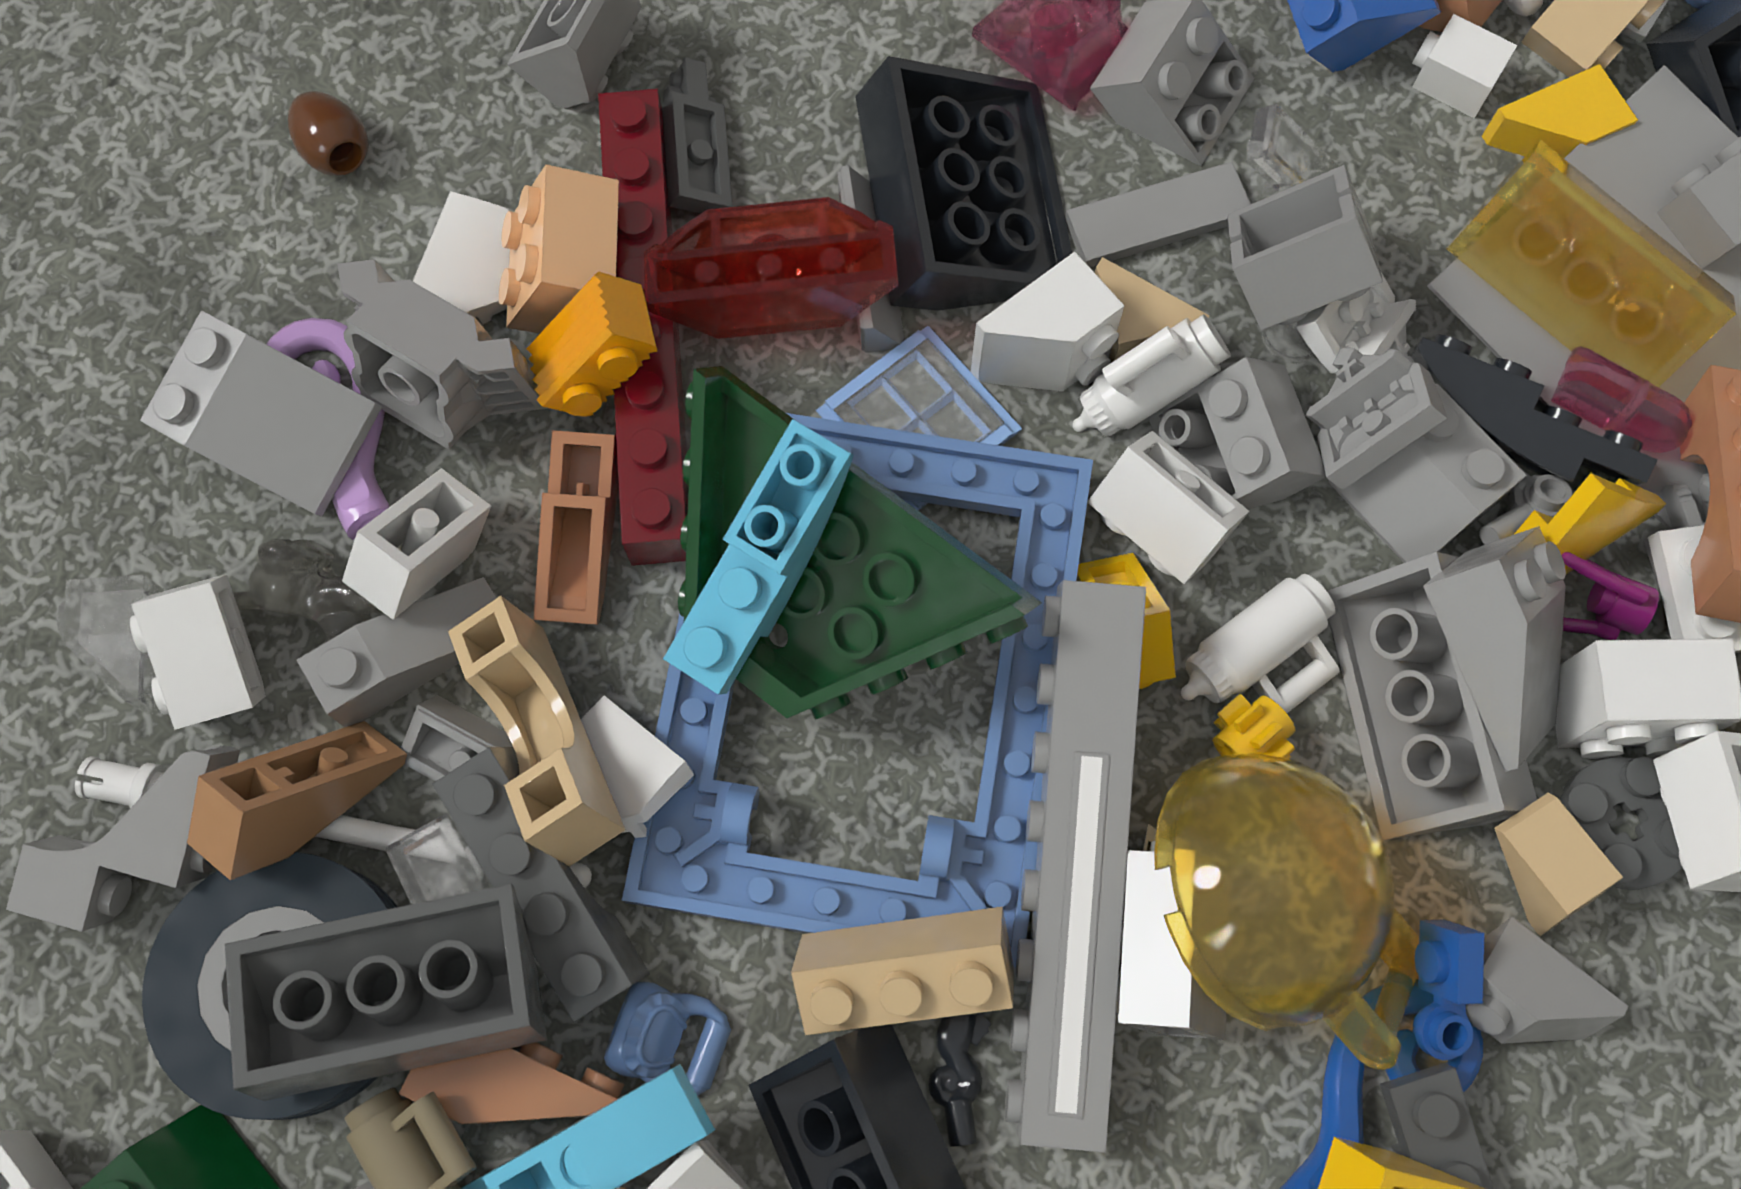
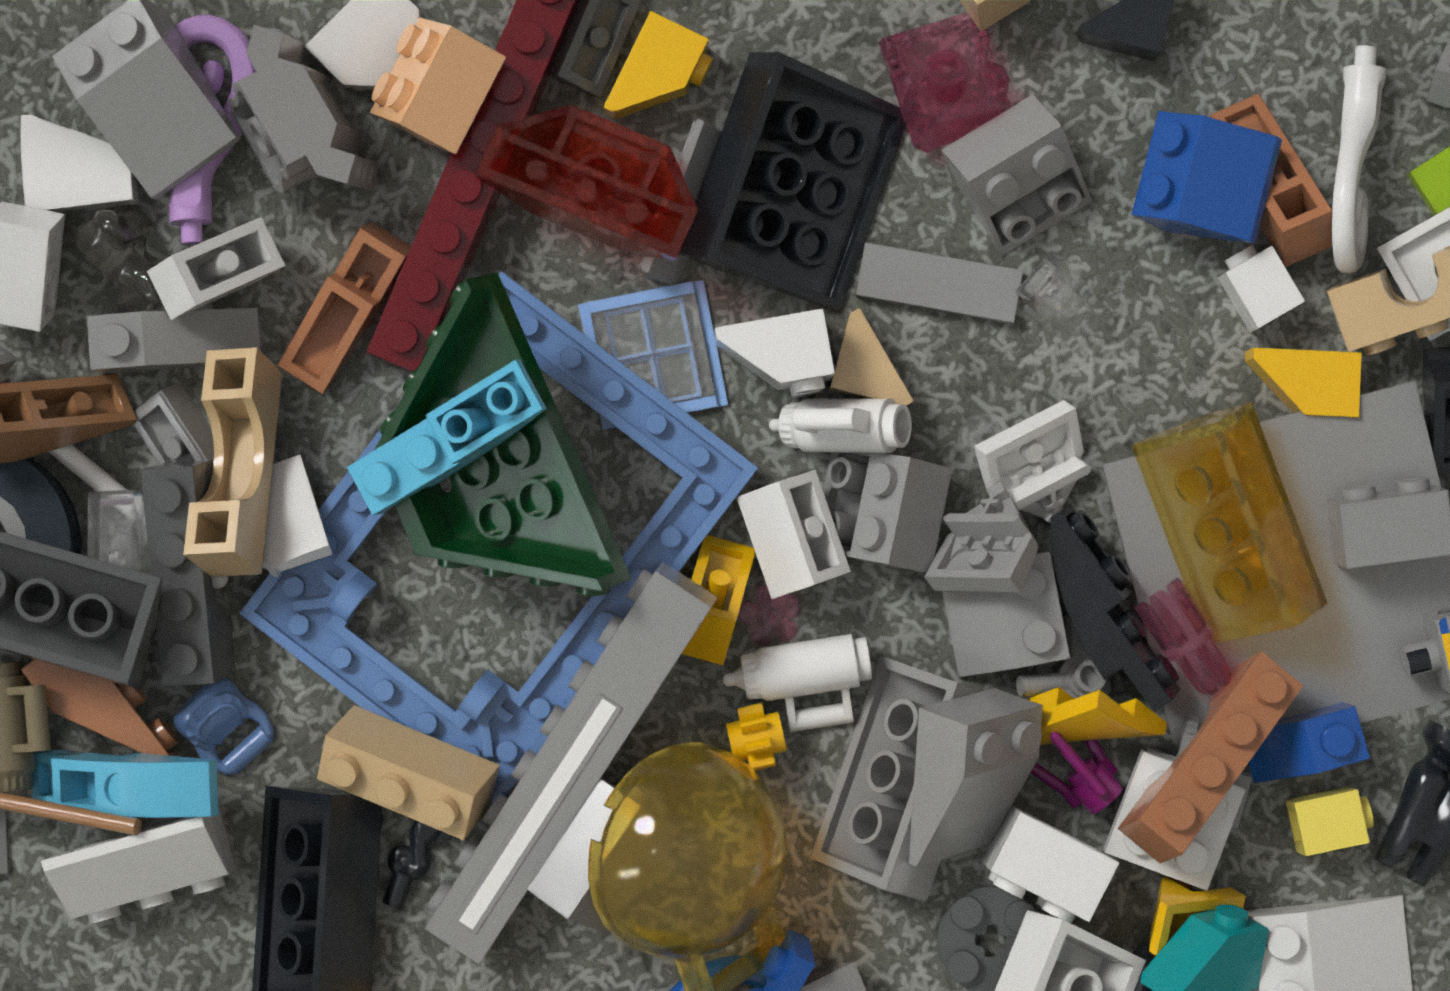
camera: 25 degrees right, 15 degrees up
light orange brick [526,271,657,417] -> none
light grey piece [1228,165,1383,330] -> none
tan slope [1494,793,1623,936] -> none
none -> white slope [21,114,140,212]
none -> yellow slope [603,11,714,120]
none -> clear pink plant [739,585,801,646]

